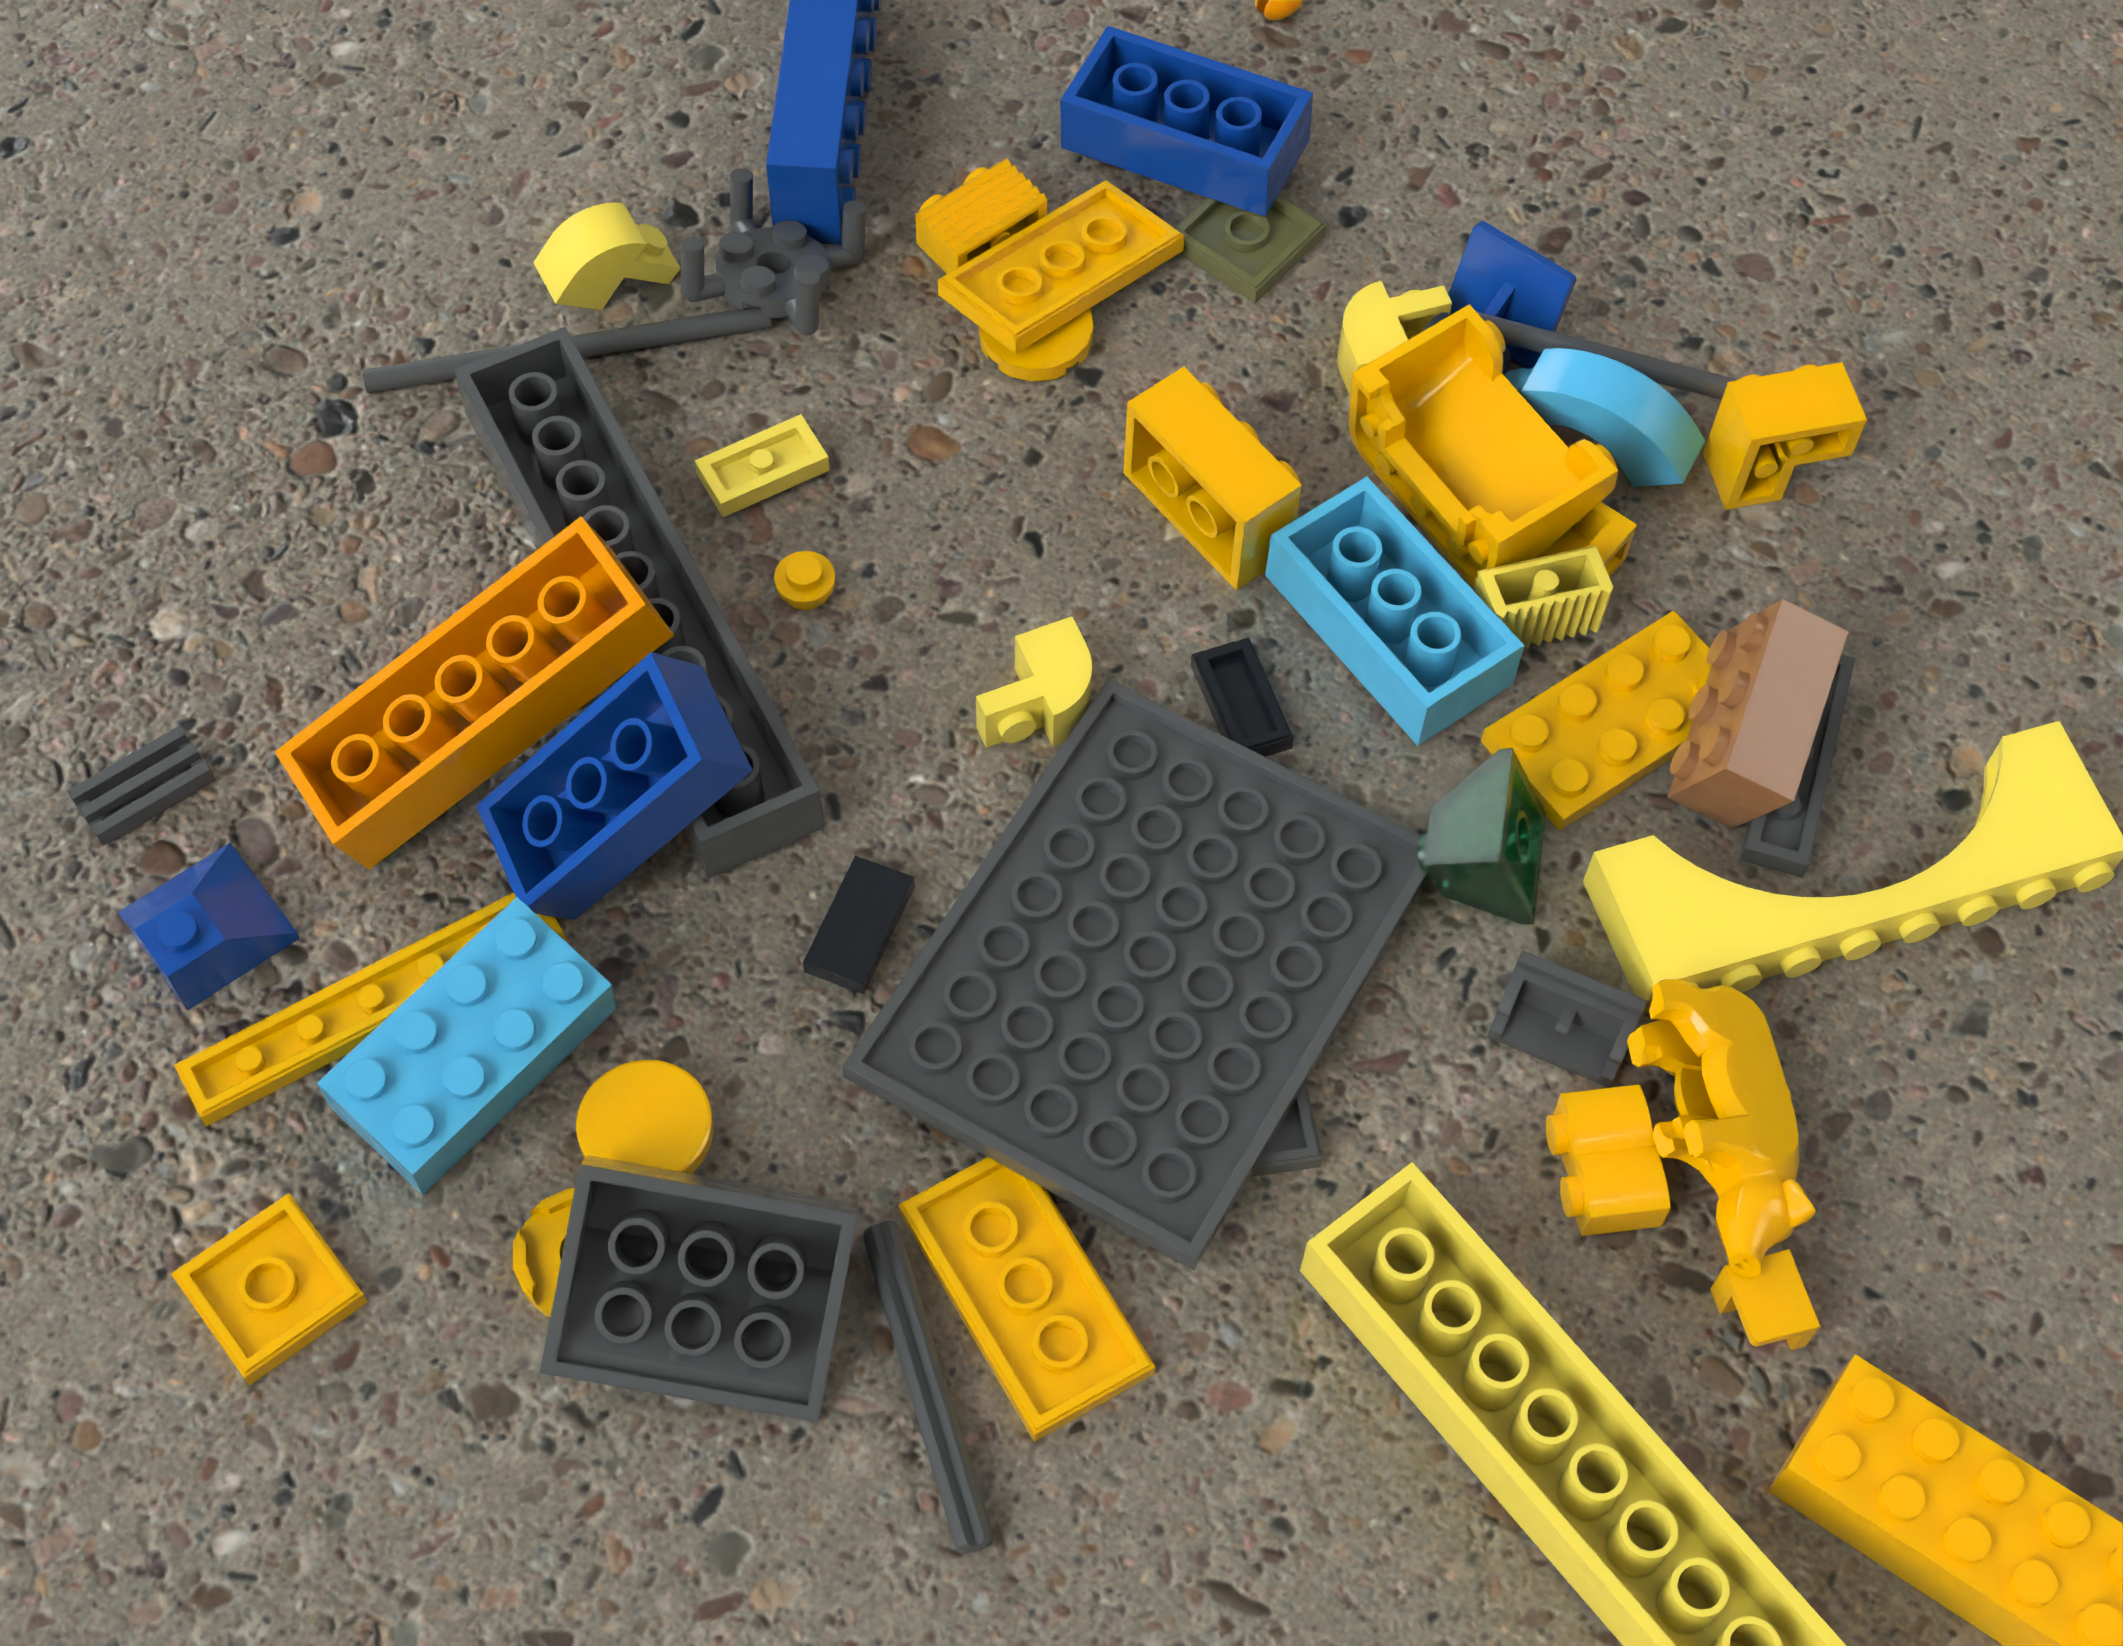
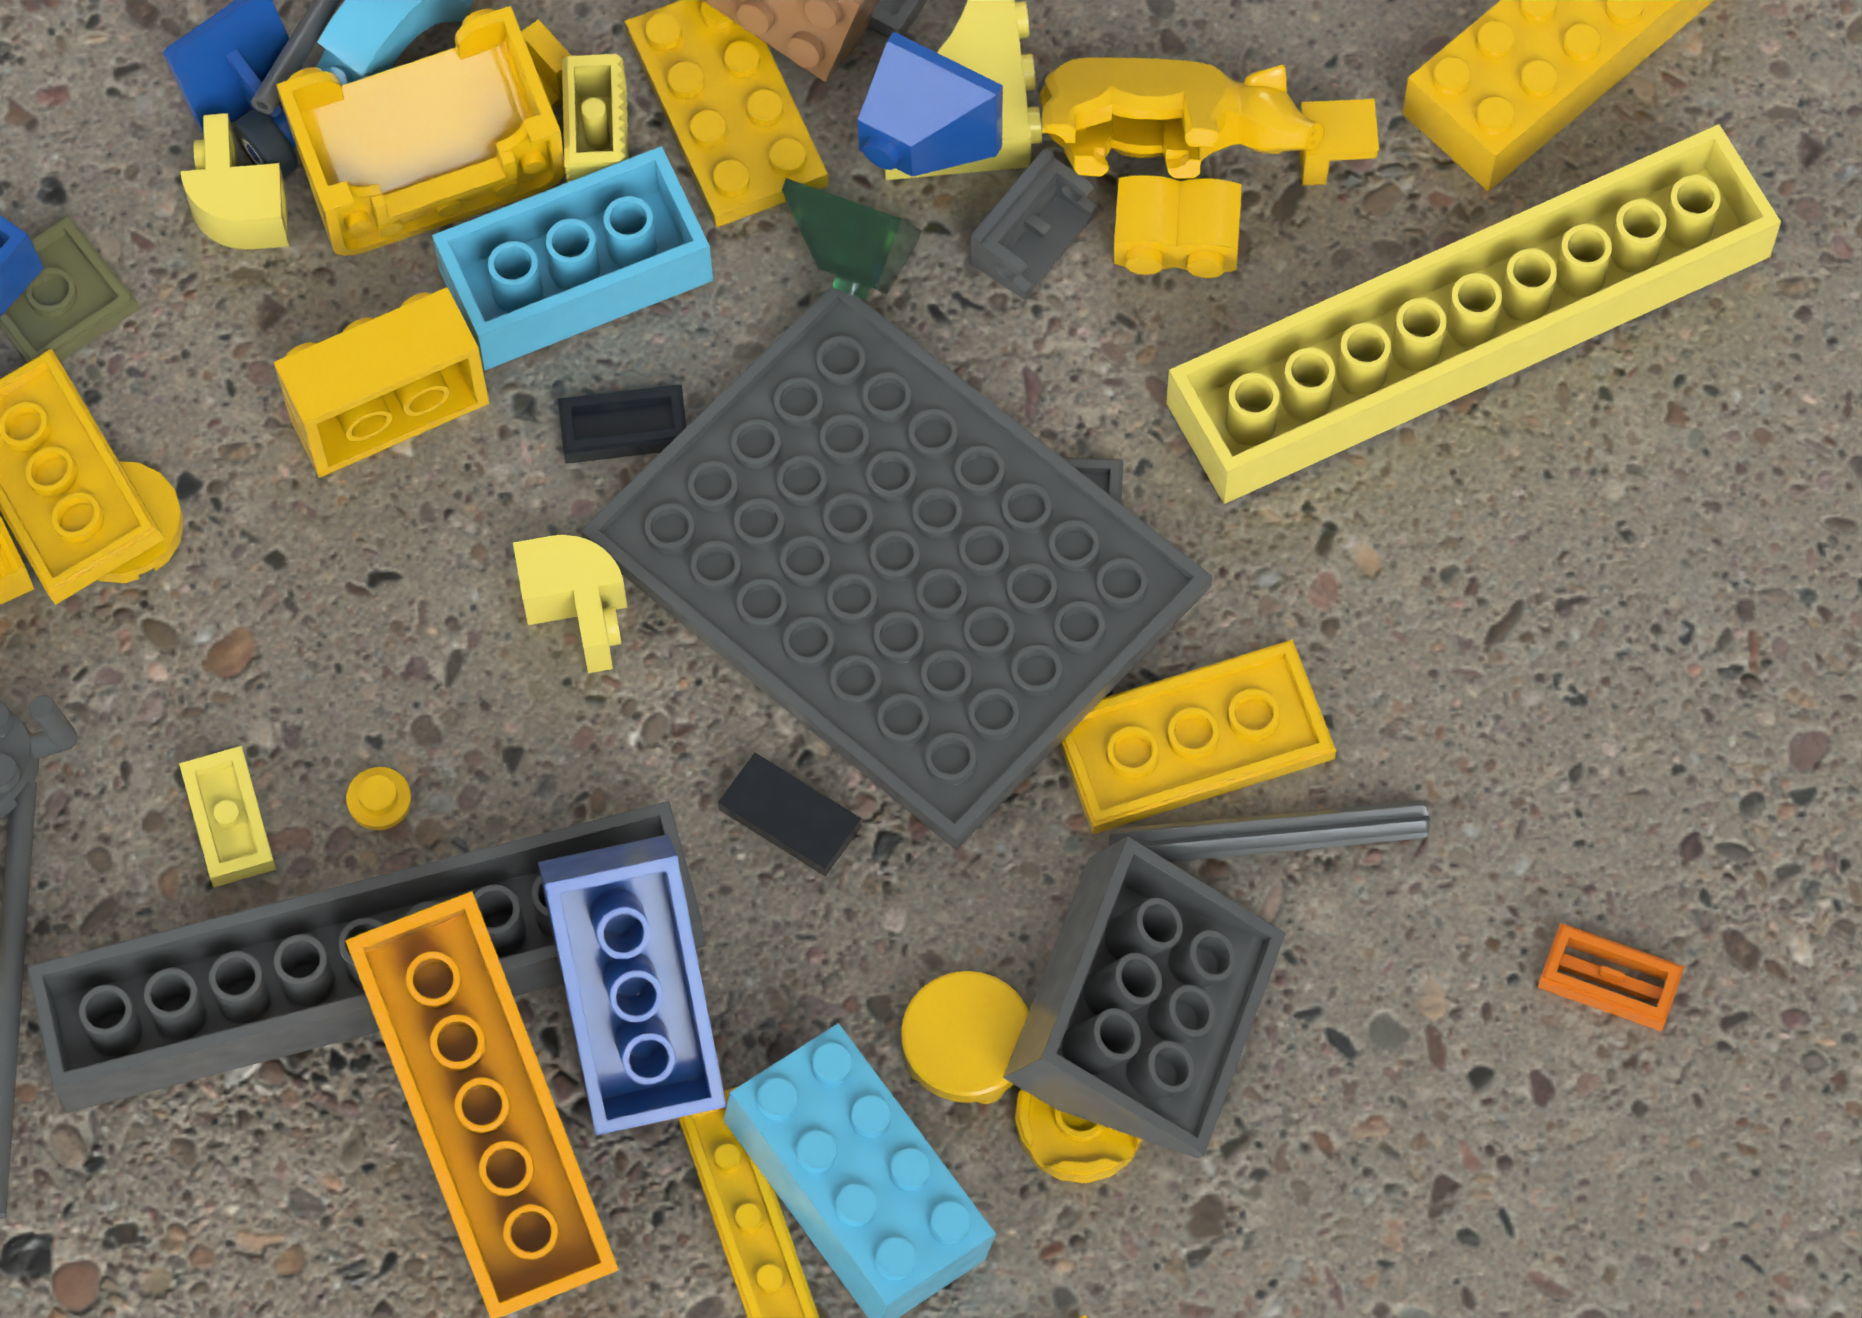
camera: 75 degrees left, 5 degrees up
none -> slope [857,32,1003,177]

